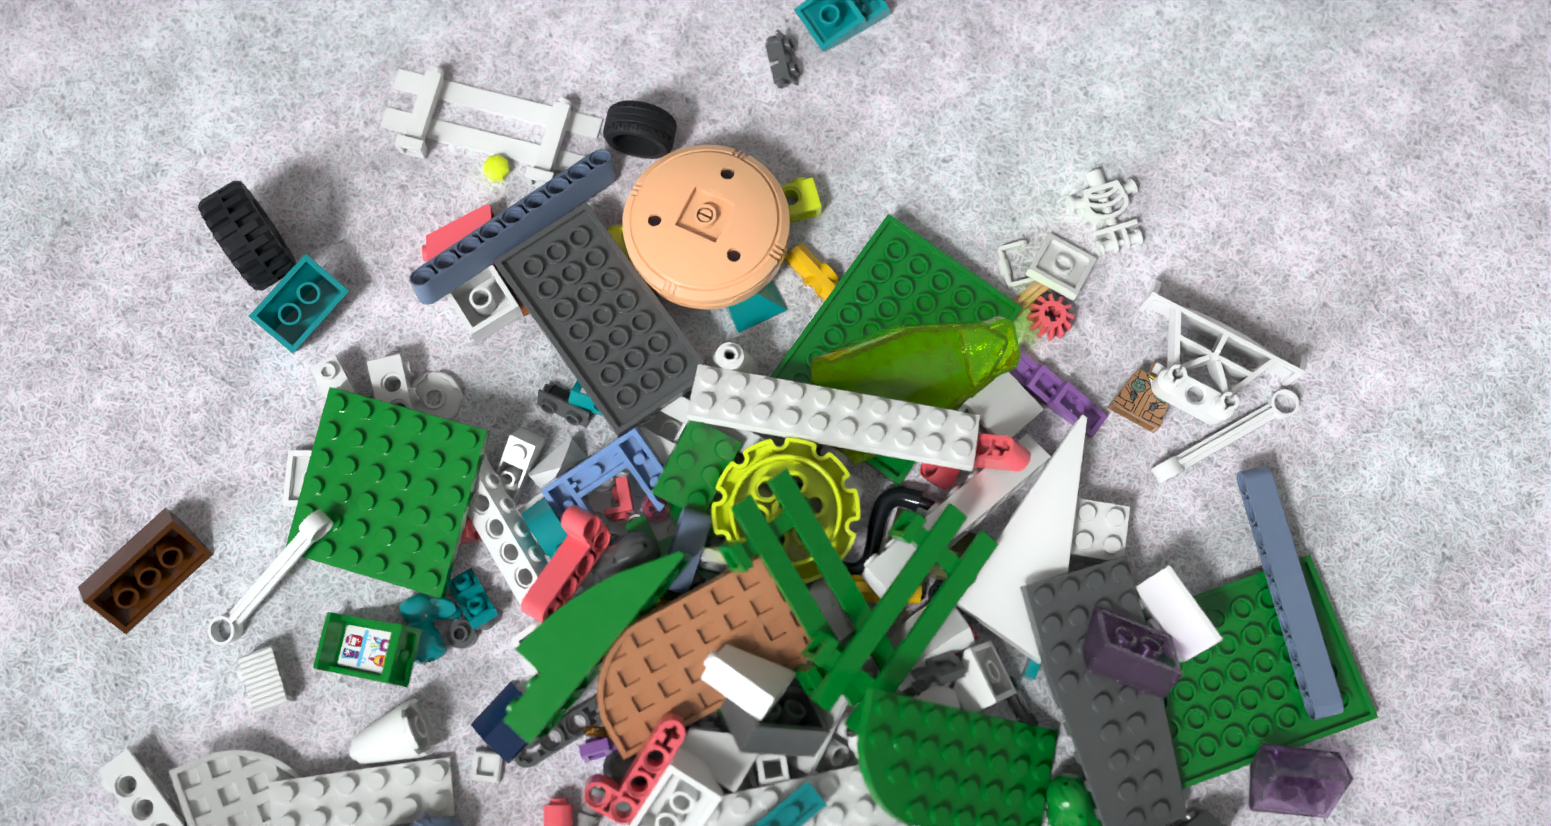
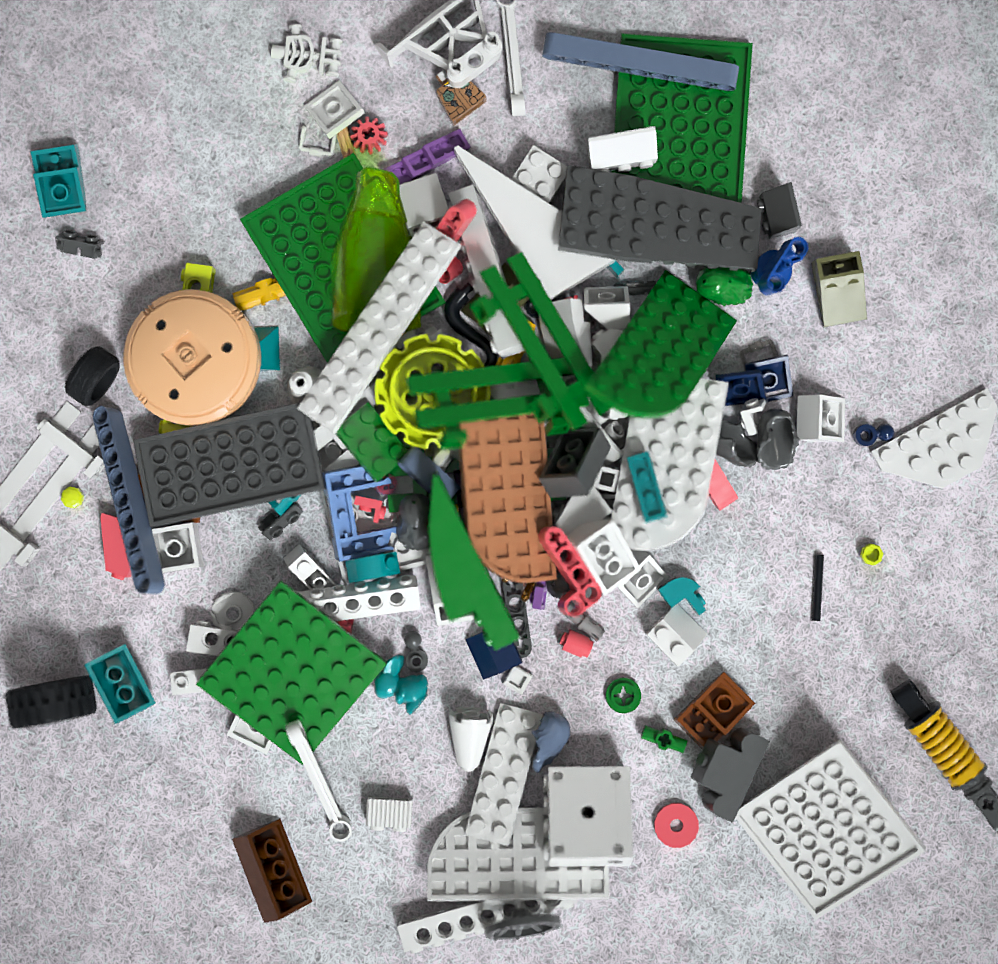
camera: 60 degrees left, 10 degrees up
green panel [313,612,422,688] -> none
teal slope [448,568,499,630] -> none
coral beam [521,505,611,623] -> none
white slope [528,437,587,489] -> none
white slope [702,644,796,721] -> none
dark grey plate [910,650,966,693] -> none
clear purple slope [1082,606,1183,699] -> none
clear purple slope [1249,743,1354,819] -> none

